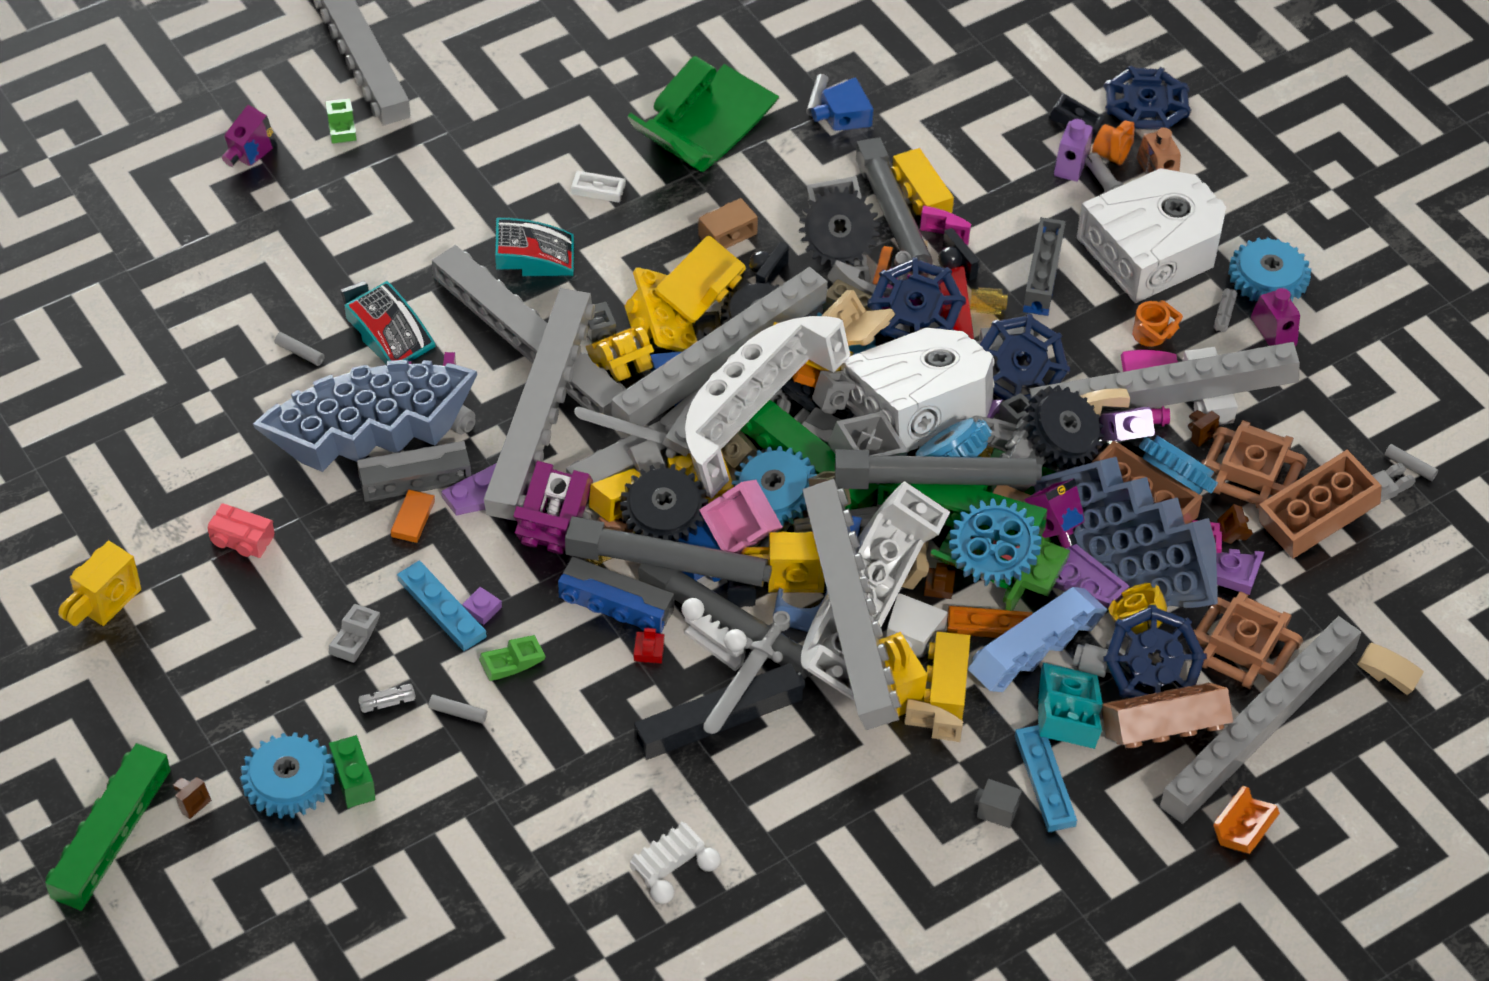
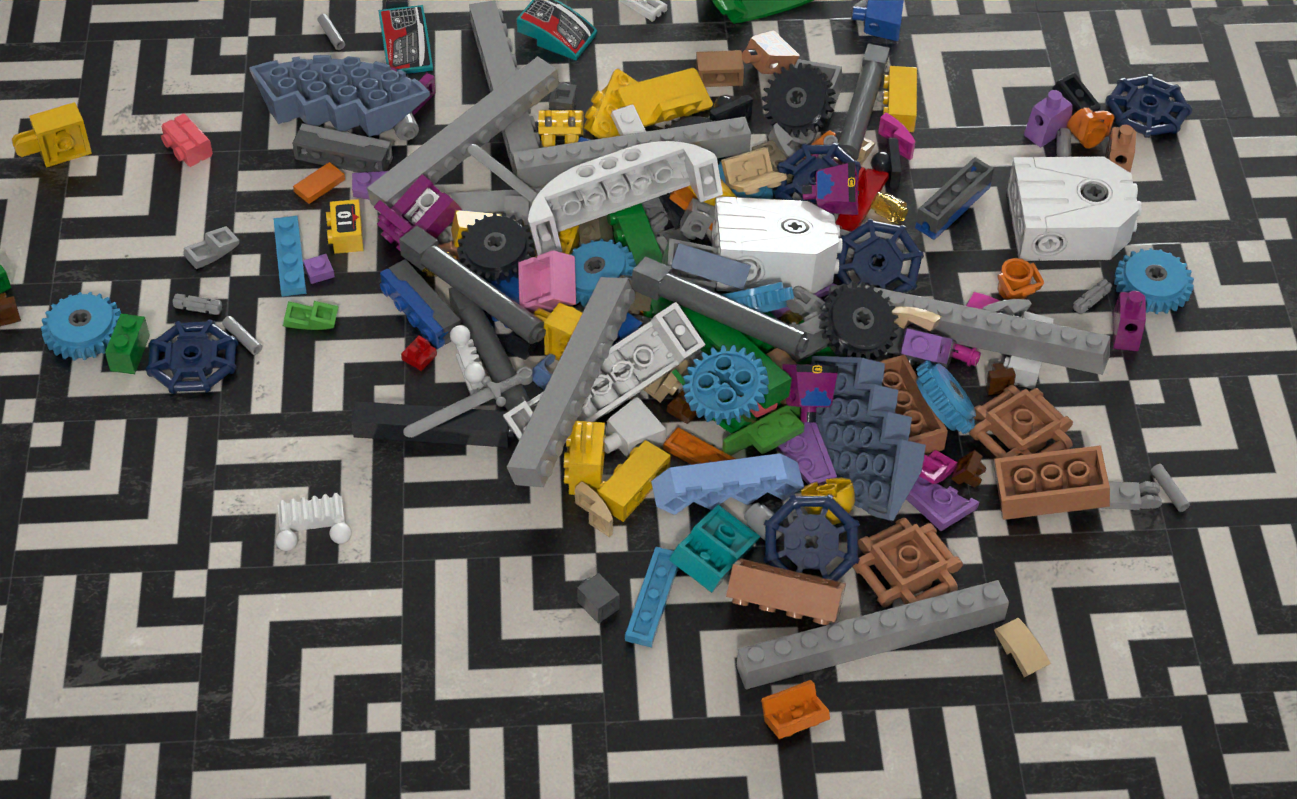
camera: 30 degrees right, 0 degrees up
none -> dark blue plate [146,320,238,394]
none -> yellow brick [326,199,364,254]
none -> white plate [611,104,646,136]
none -> sand blue tile [671,243,751,290]
none -> nougat torso [742,31,800,74]
none -> magenta torso [802,162,858,215]
none -> light grey slope [983,299,1032,318]

